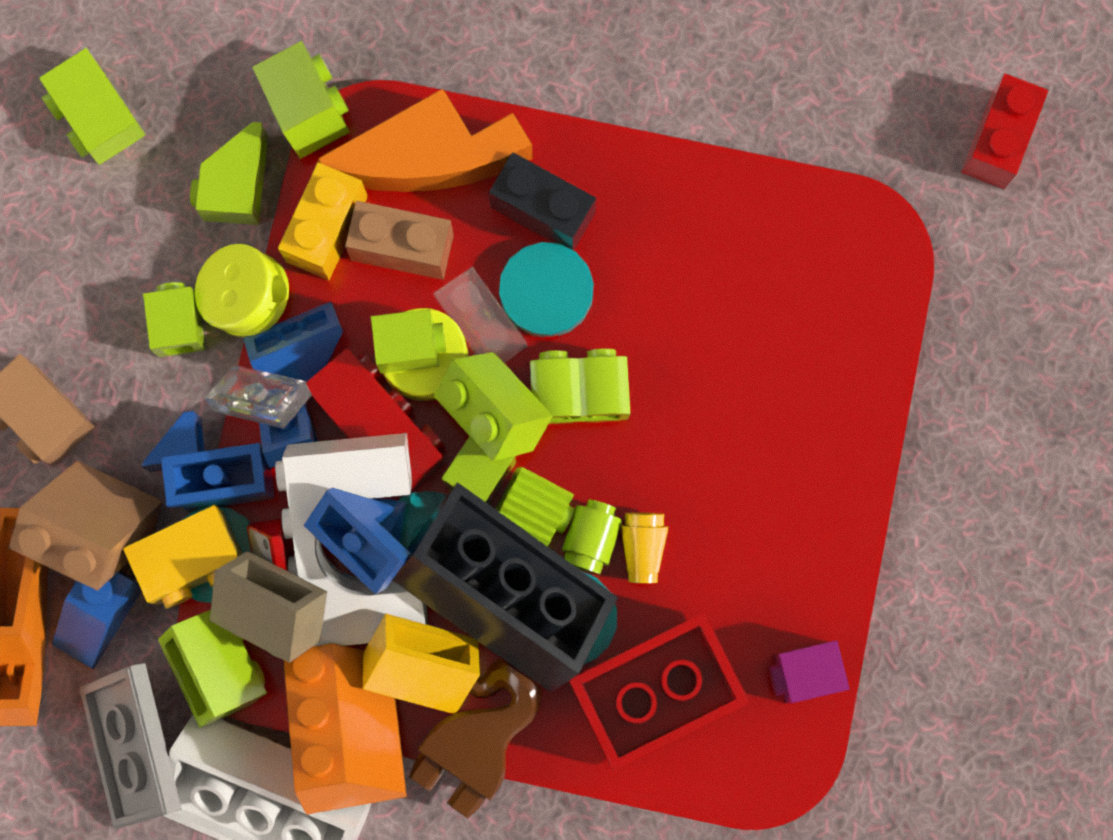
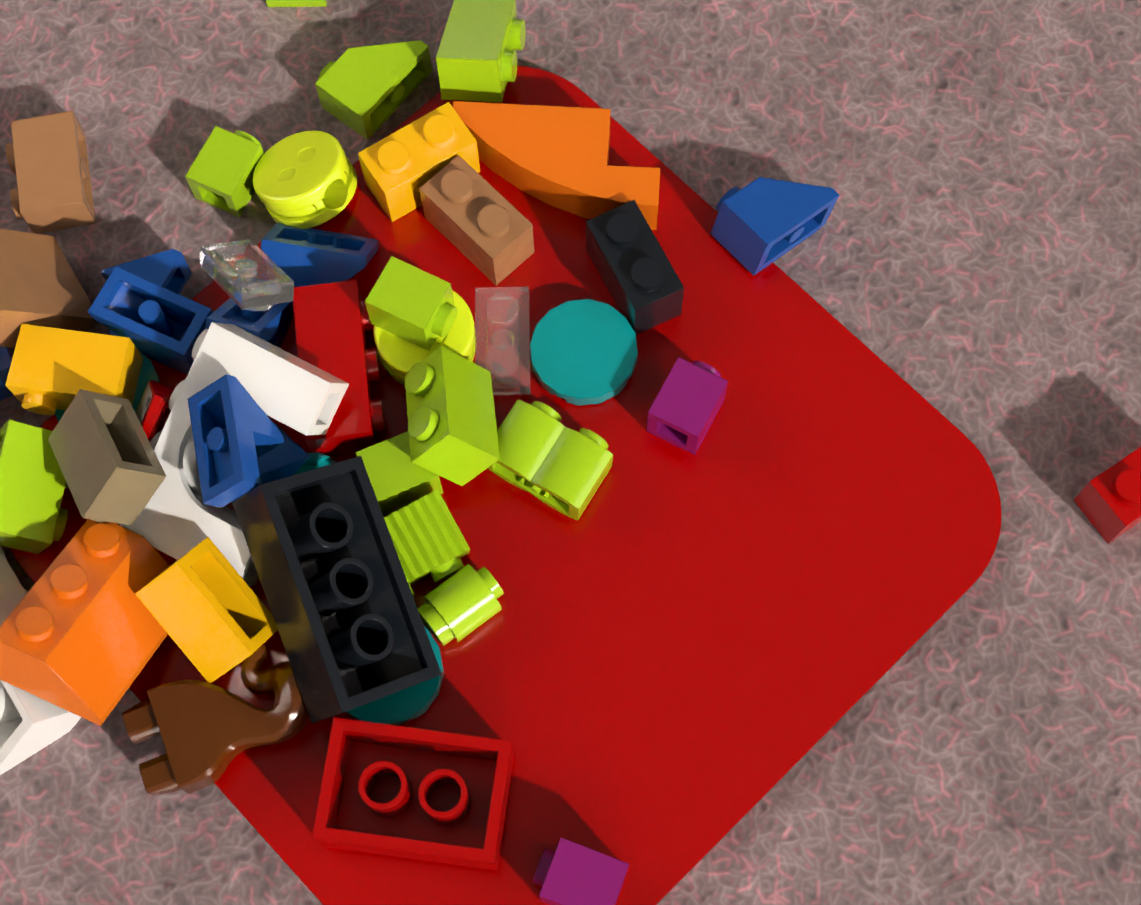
camera: 35 degrees right, 10 degrees down
yellow cone [620,512,669,583] -> none
none -> magenta brick [646,357,728,455]
none -> blue slope [710,177,839,276]

